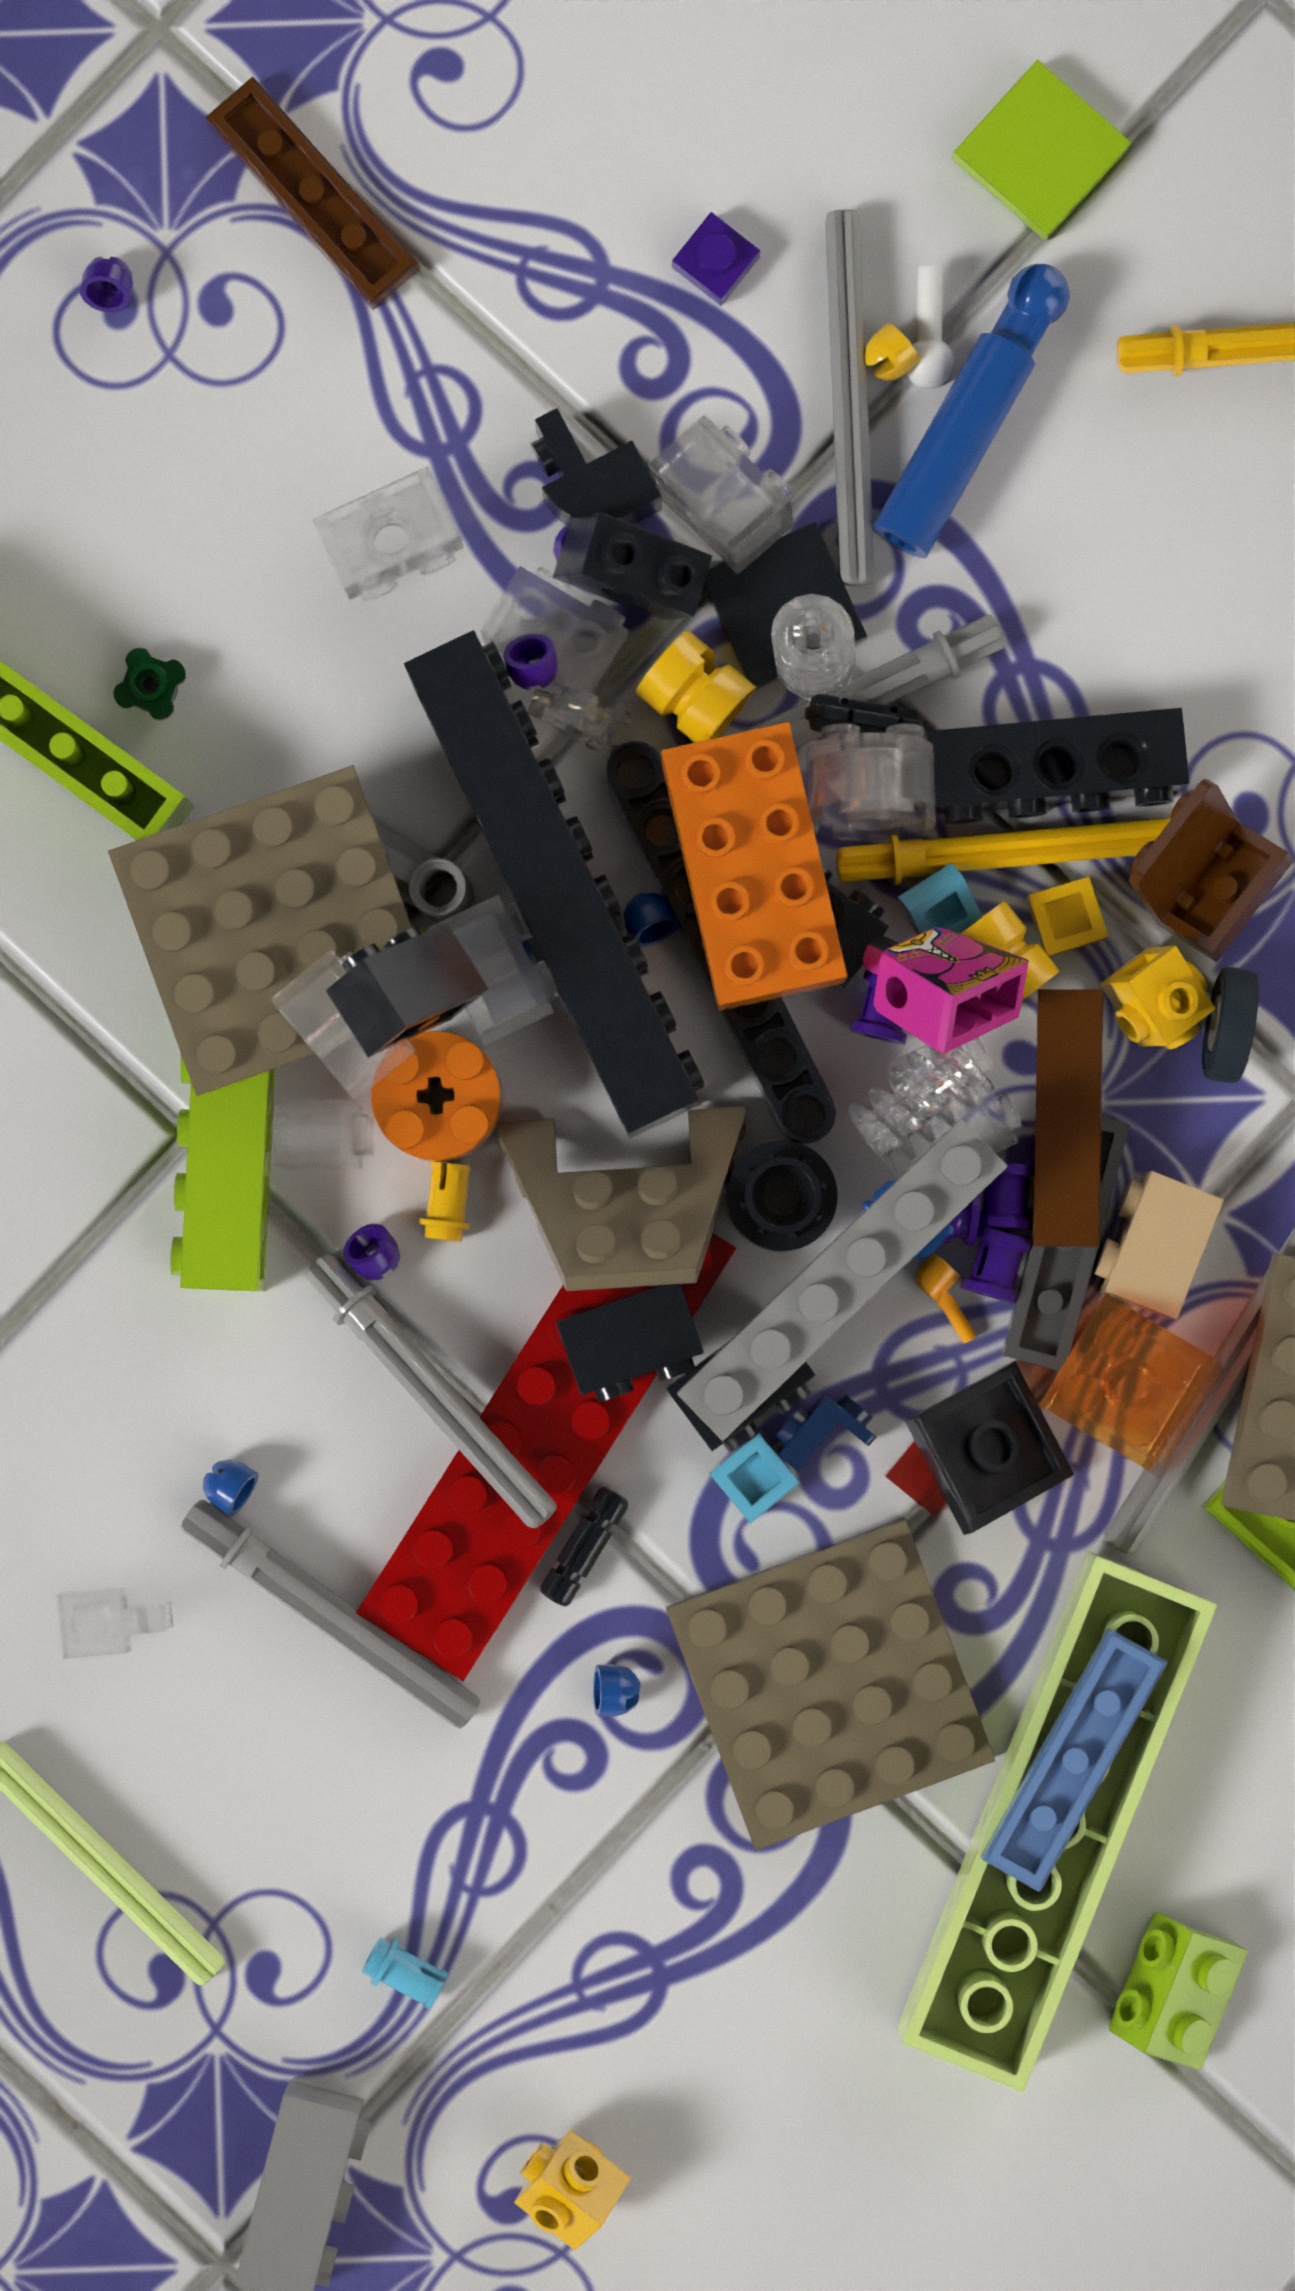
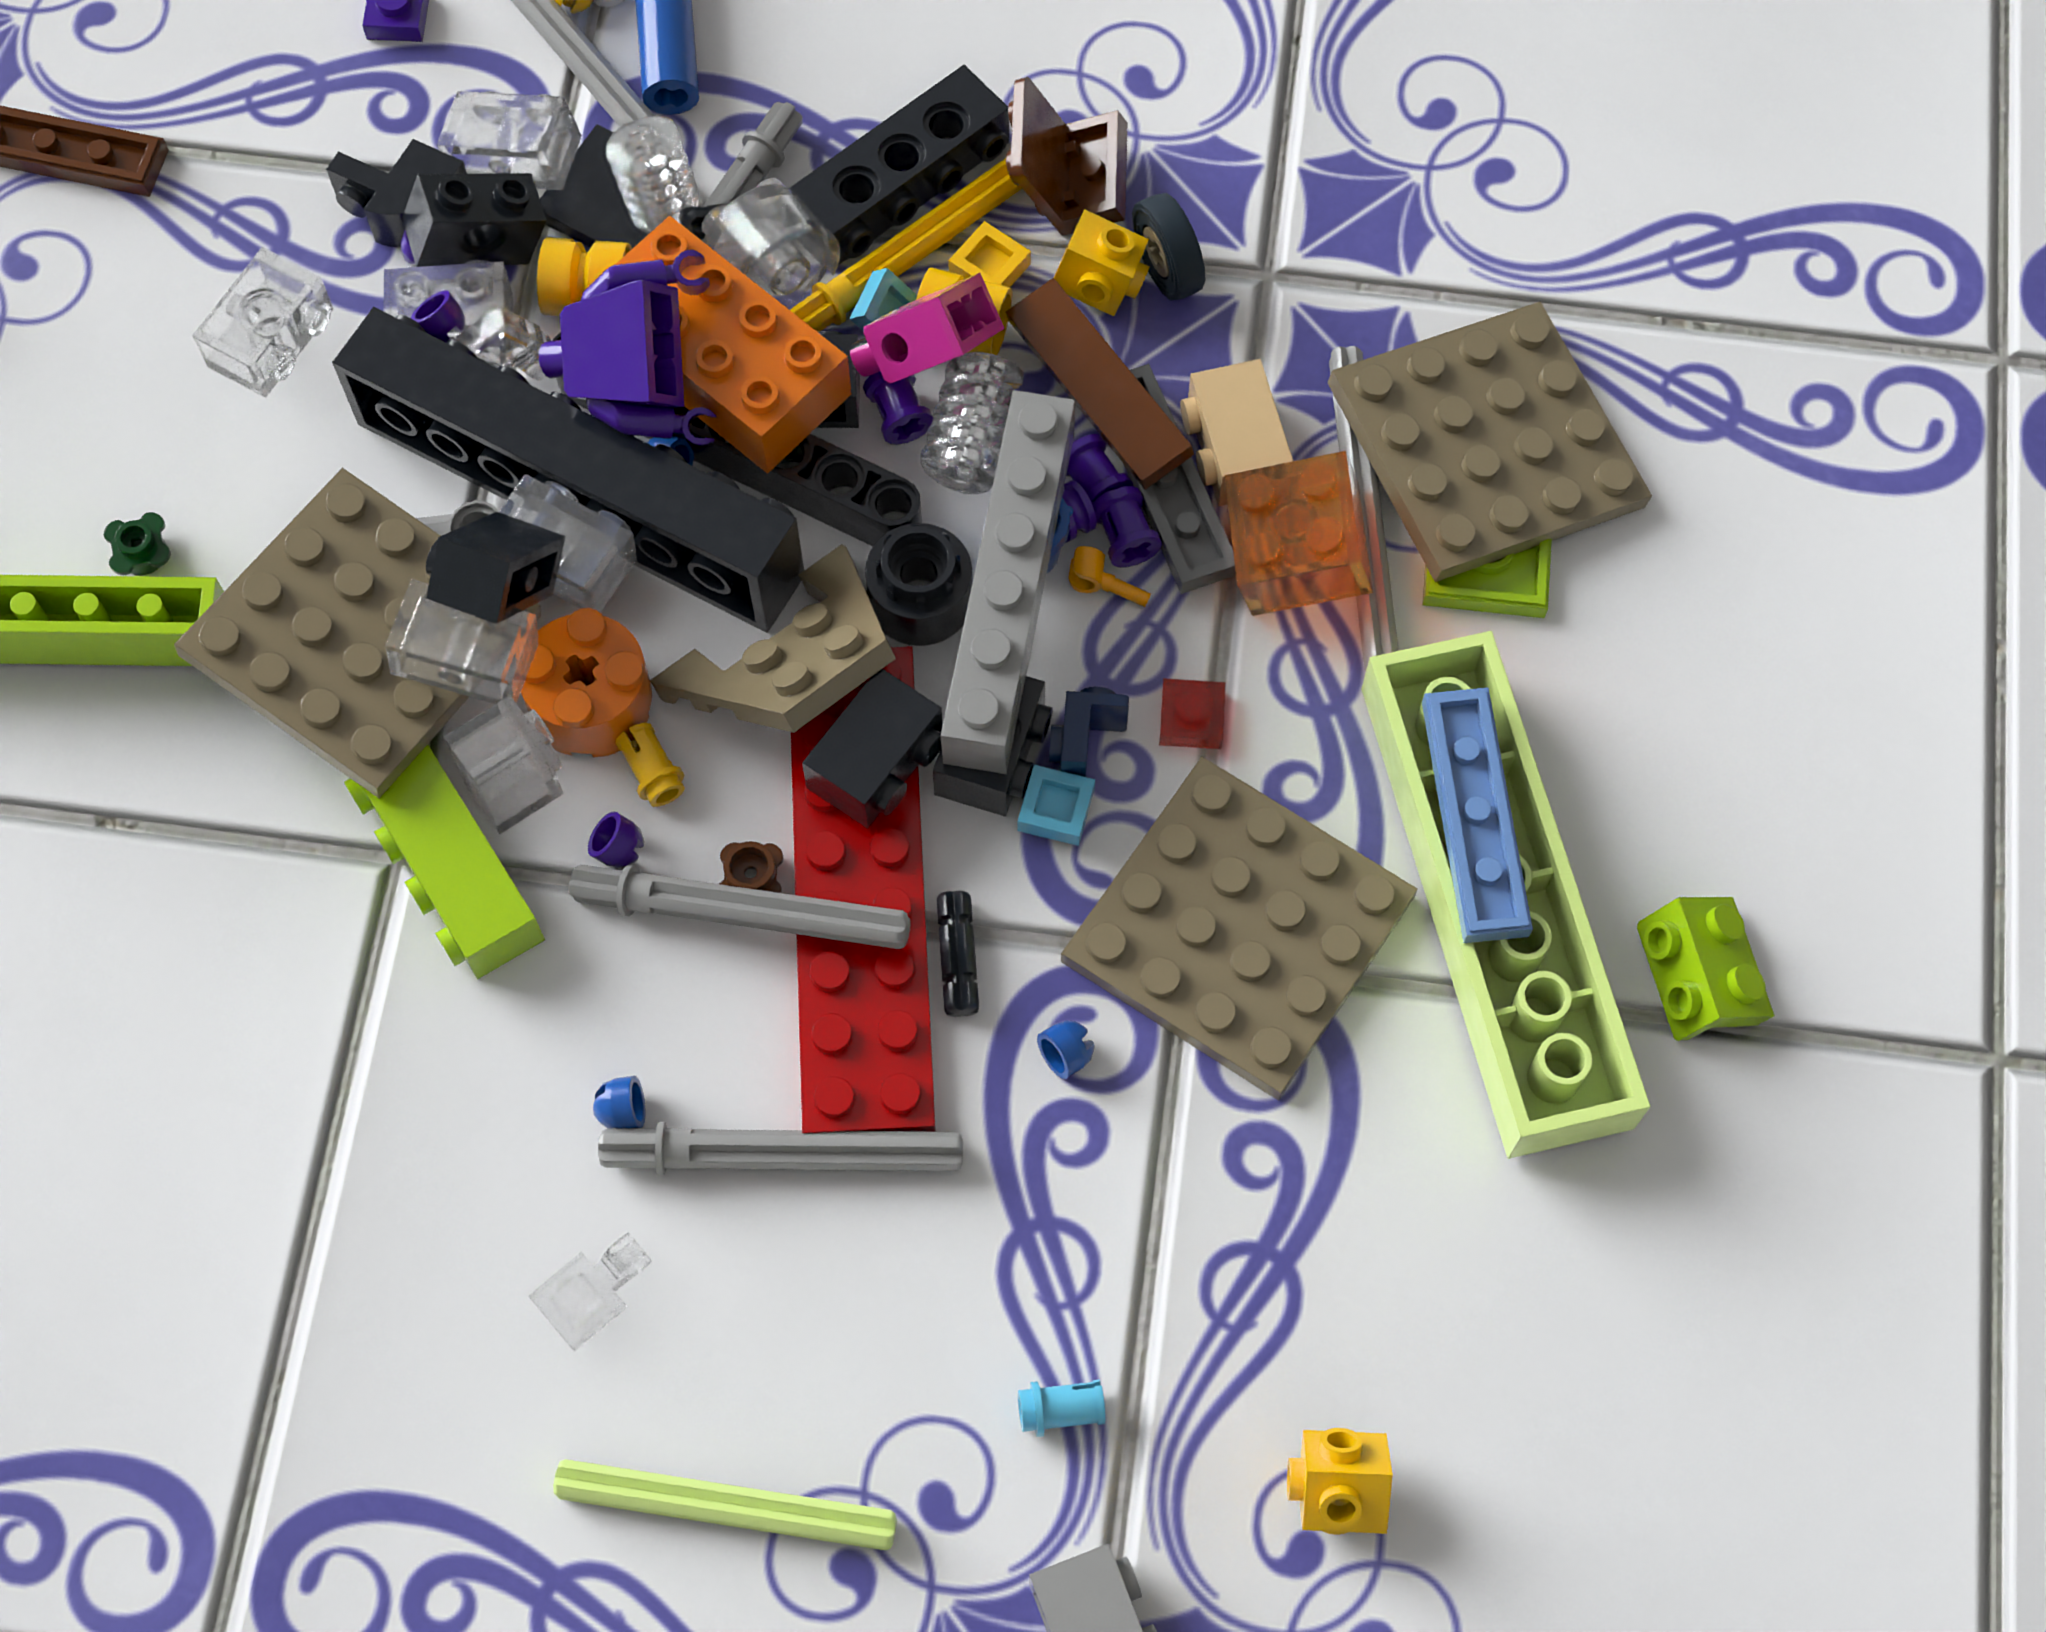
camera: 40 degrees left, 20 degrees down
black tile [904,1361,1074,1535] -> none
none -> dark purple torso [539,250,717,446]
none -> reddish brown plate [719,841,784,893]

